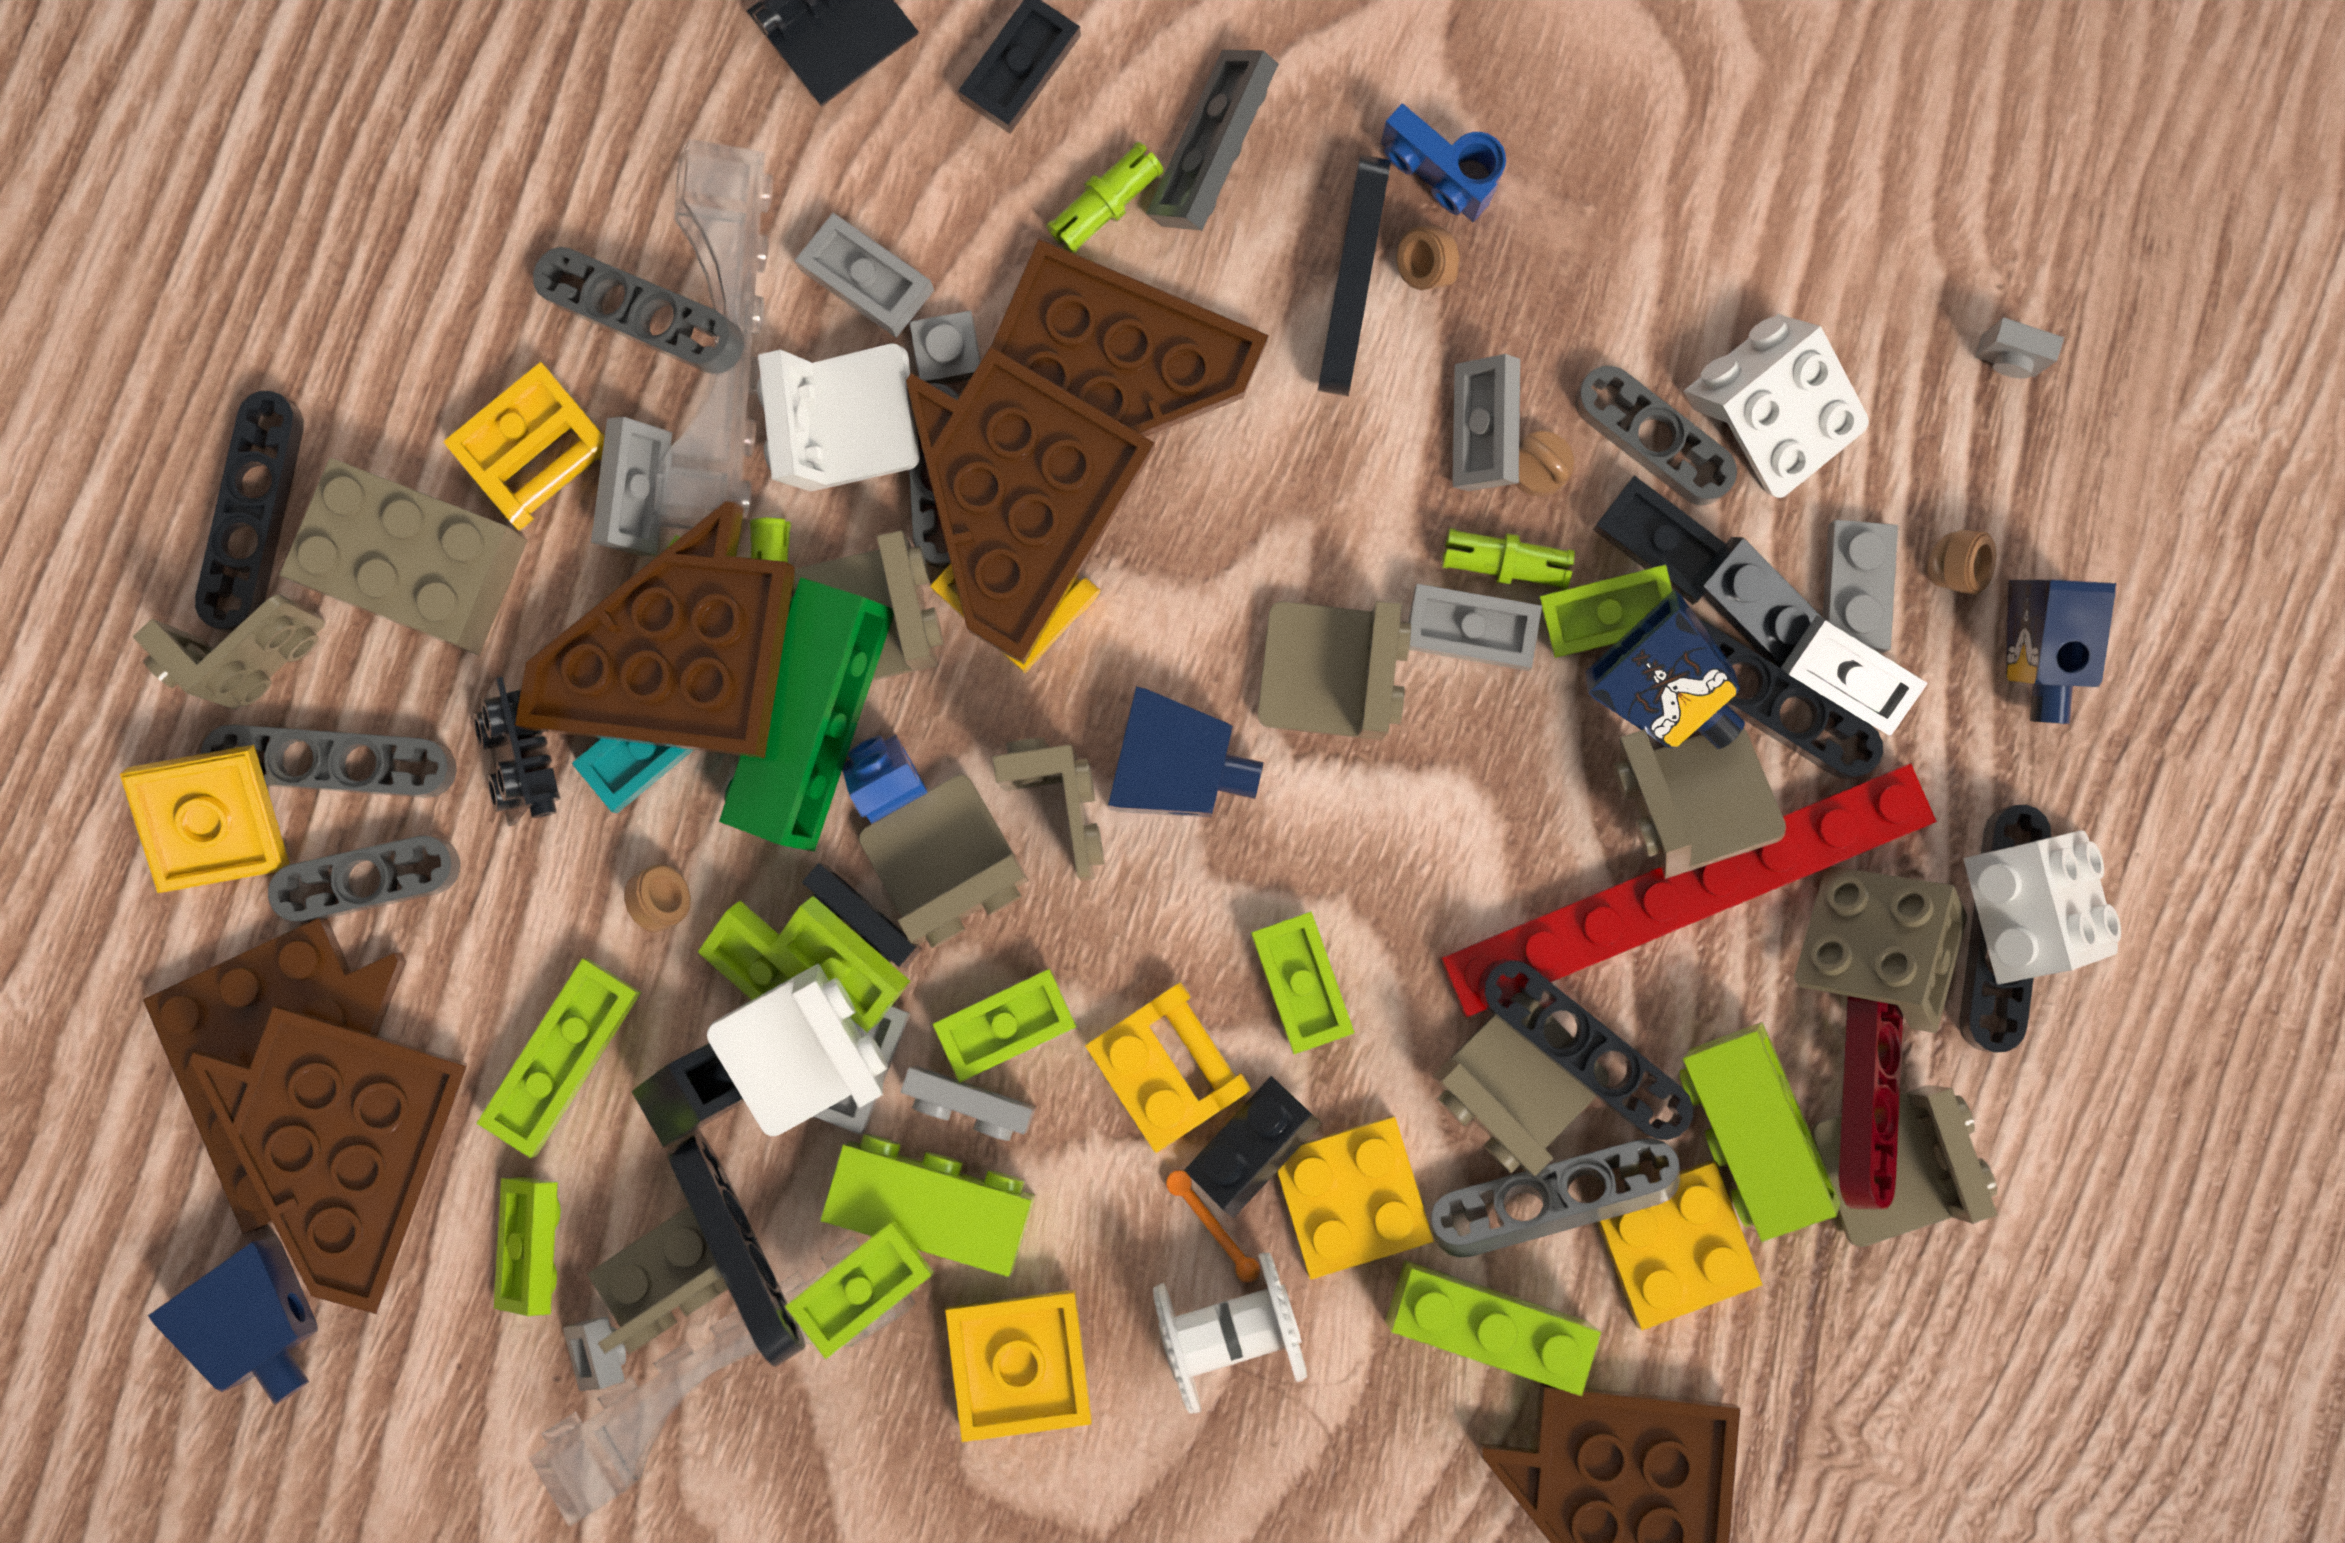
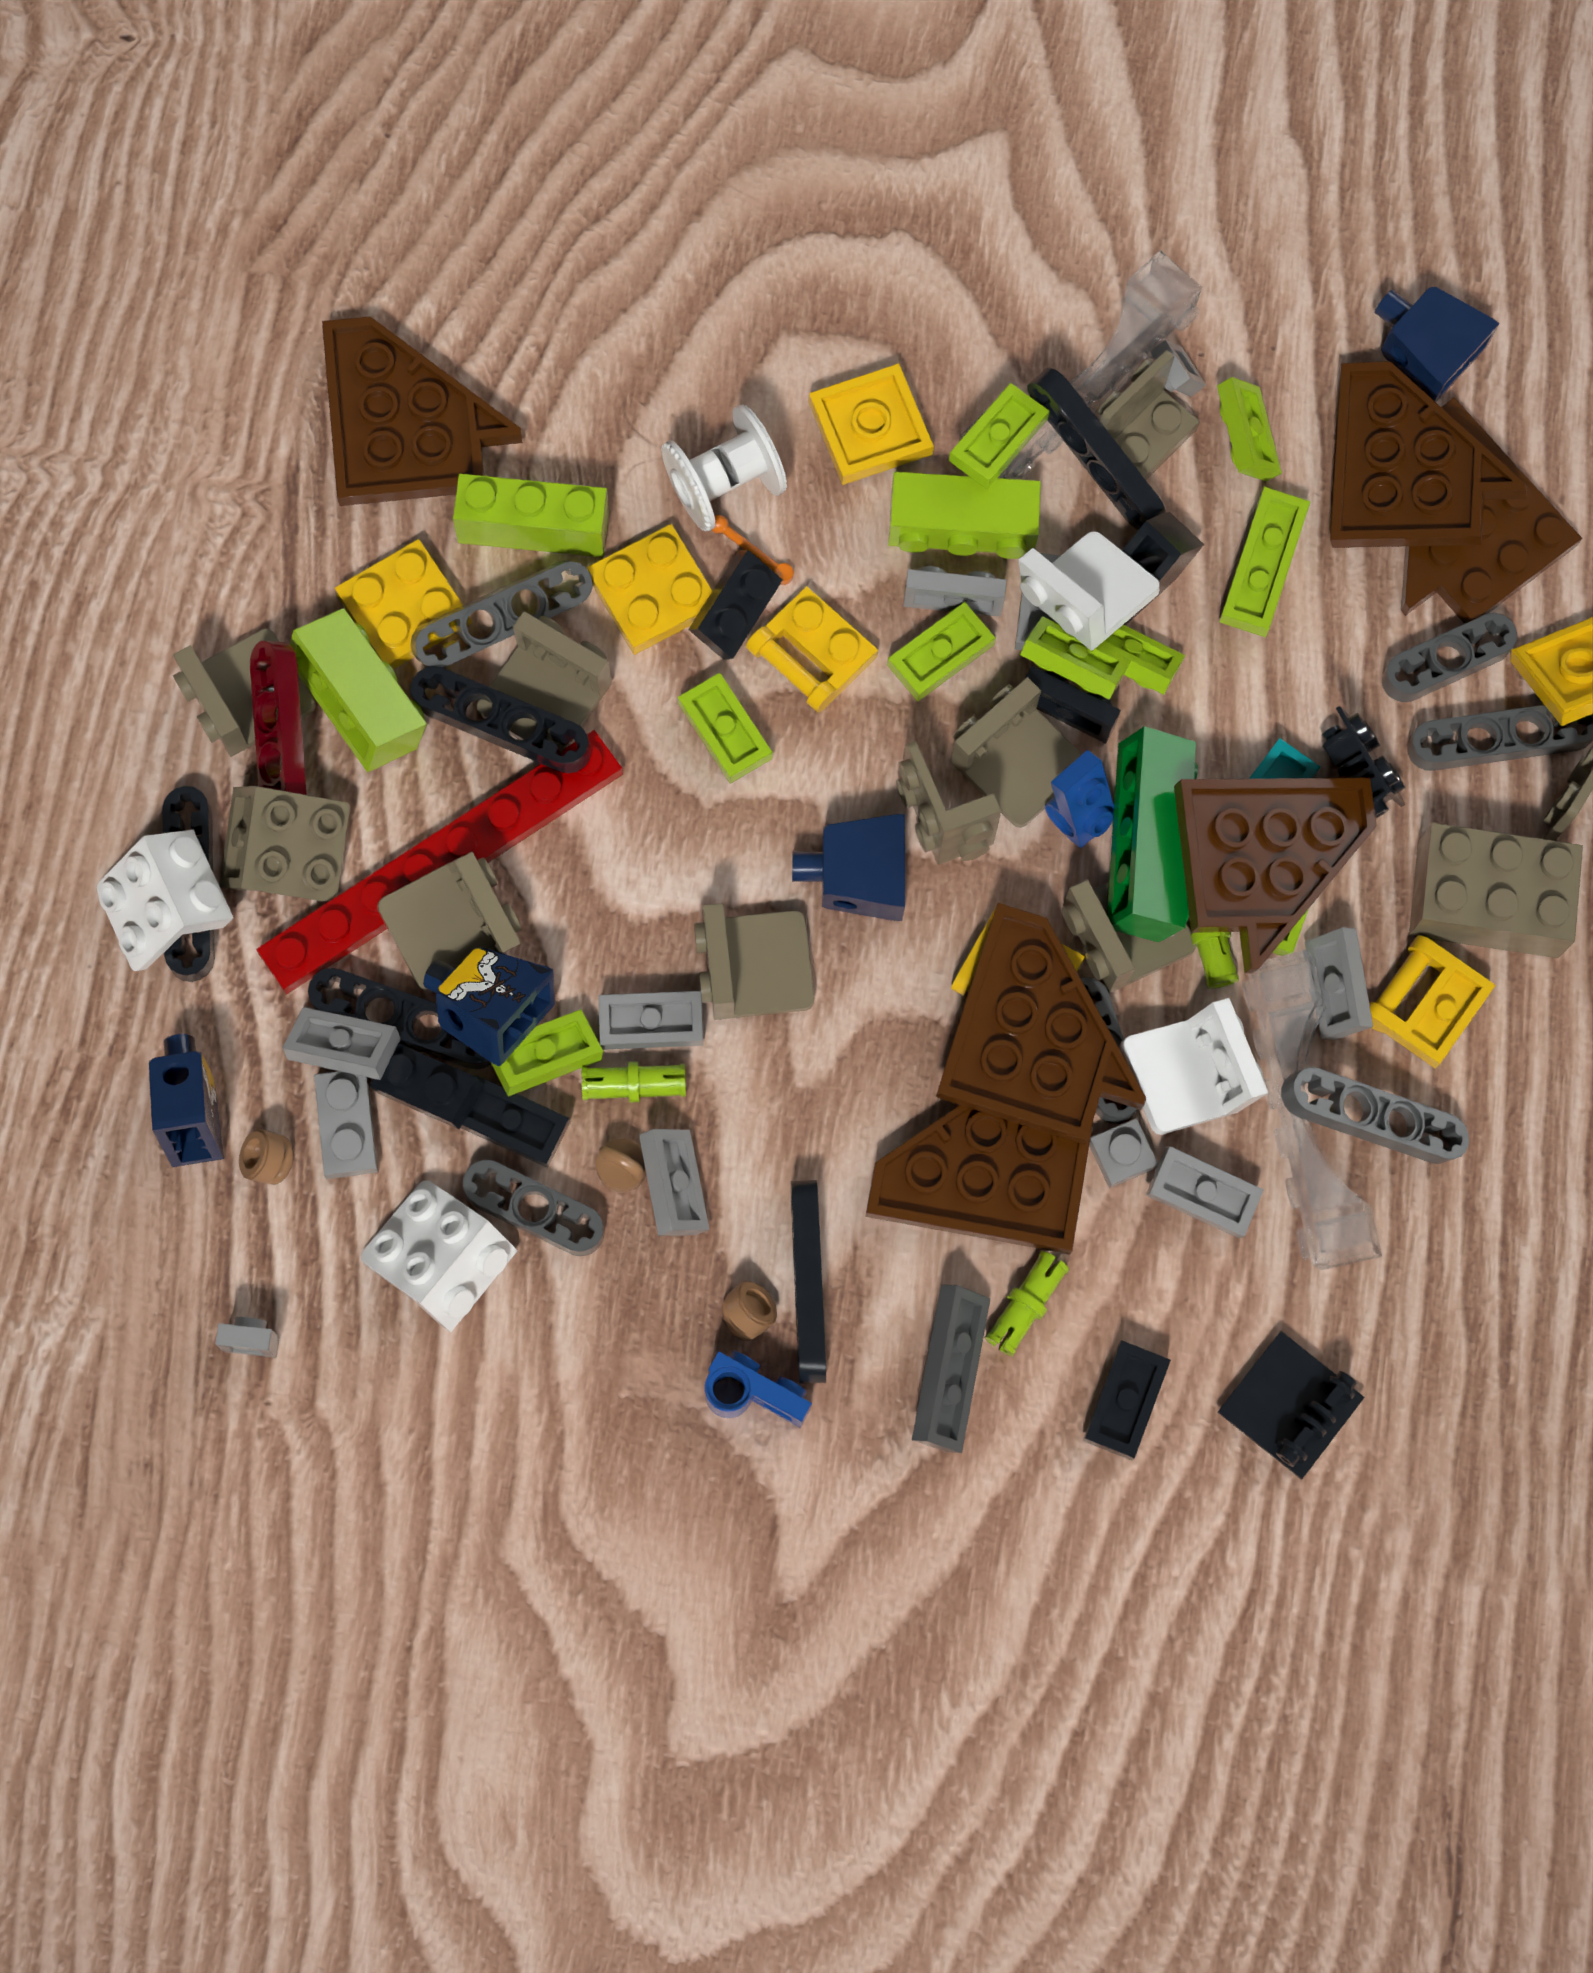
camera: 160 degrees right, 10 degrees down
medium nougat tile [624,864,691,933] -> none

